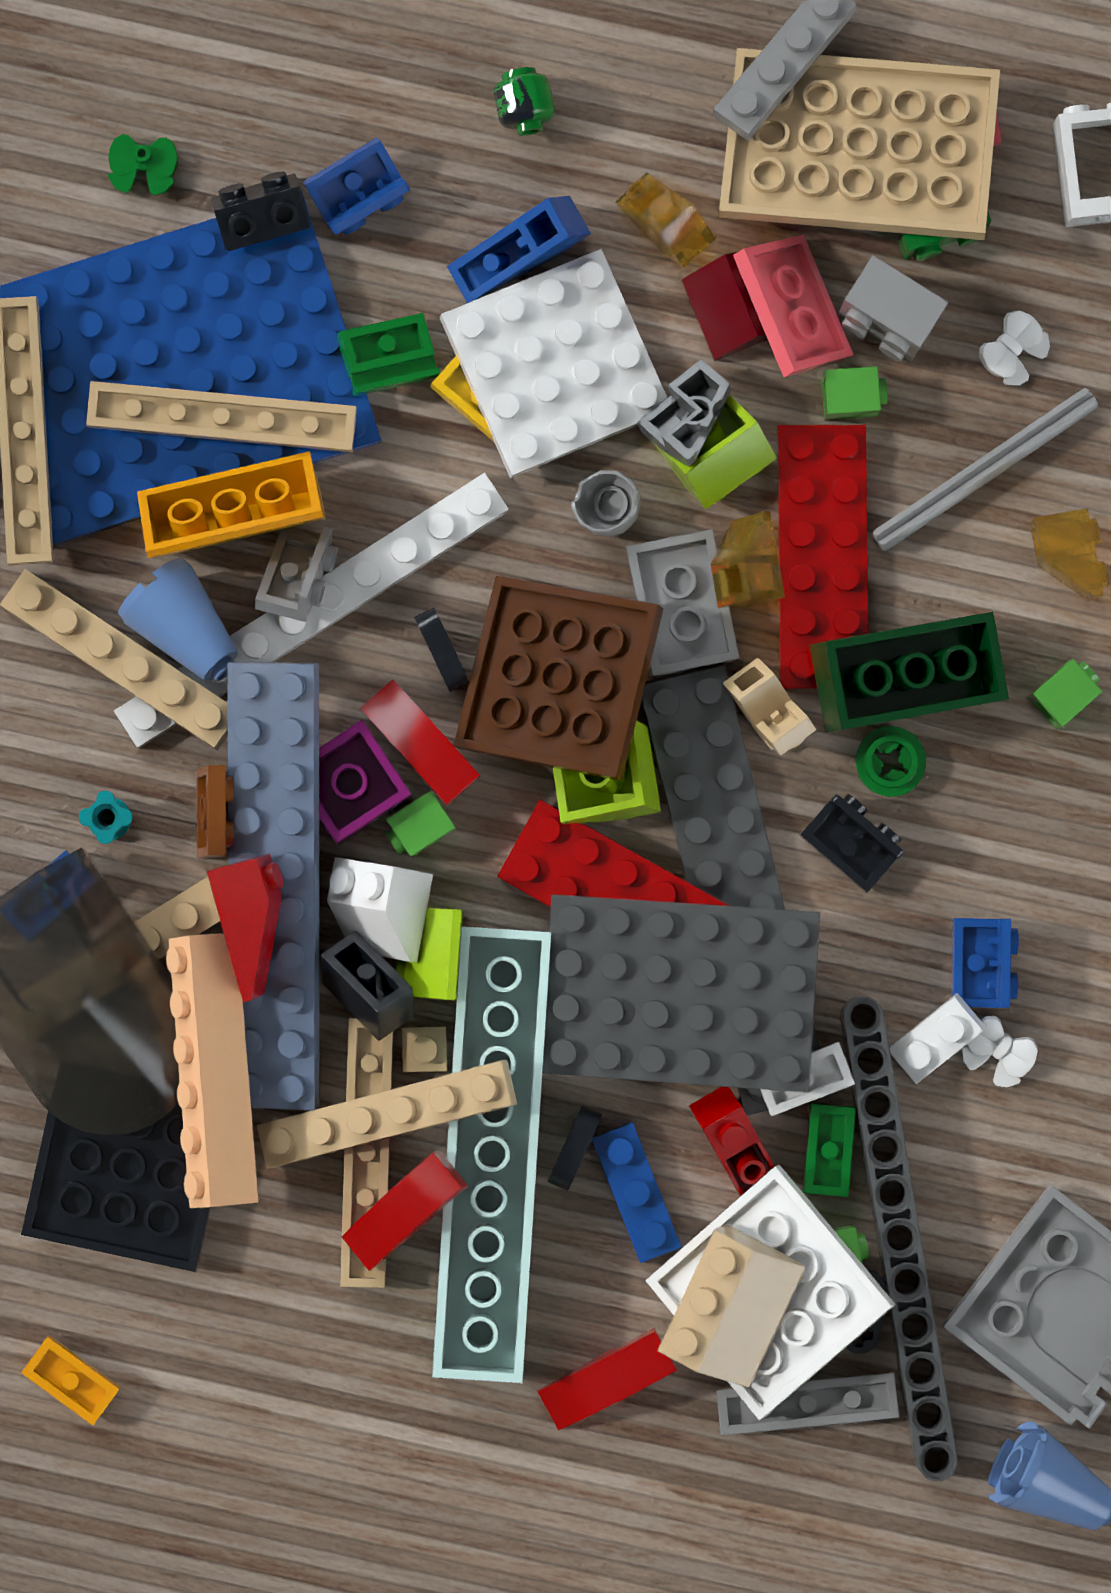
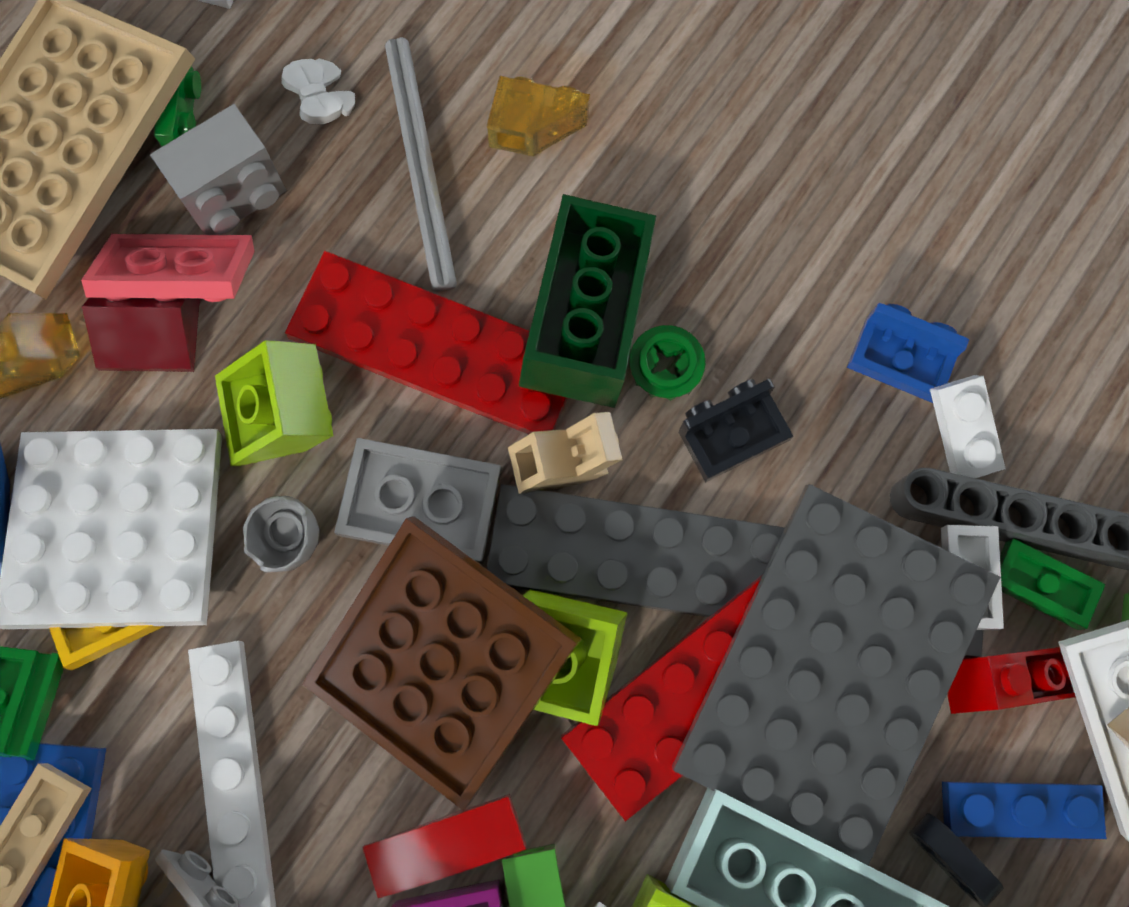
camera: 65 degrees left, 10 degrees down
black beam [414,608,469,692] -> none
dark grey slope [637,359,731,466] -> none
clear yellow slope [710,511,785,608] -> none
bright green brick [821,366,888,421] -> none
white piece [962,1016,1038,1087] -> none
bright green brick [1028,659,1102,730] -> none

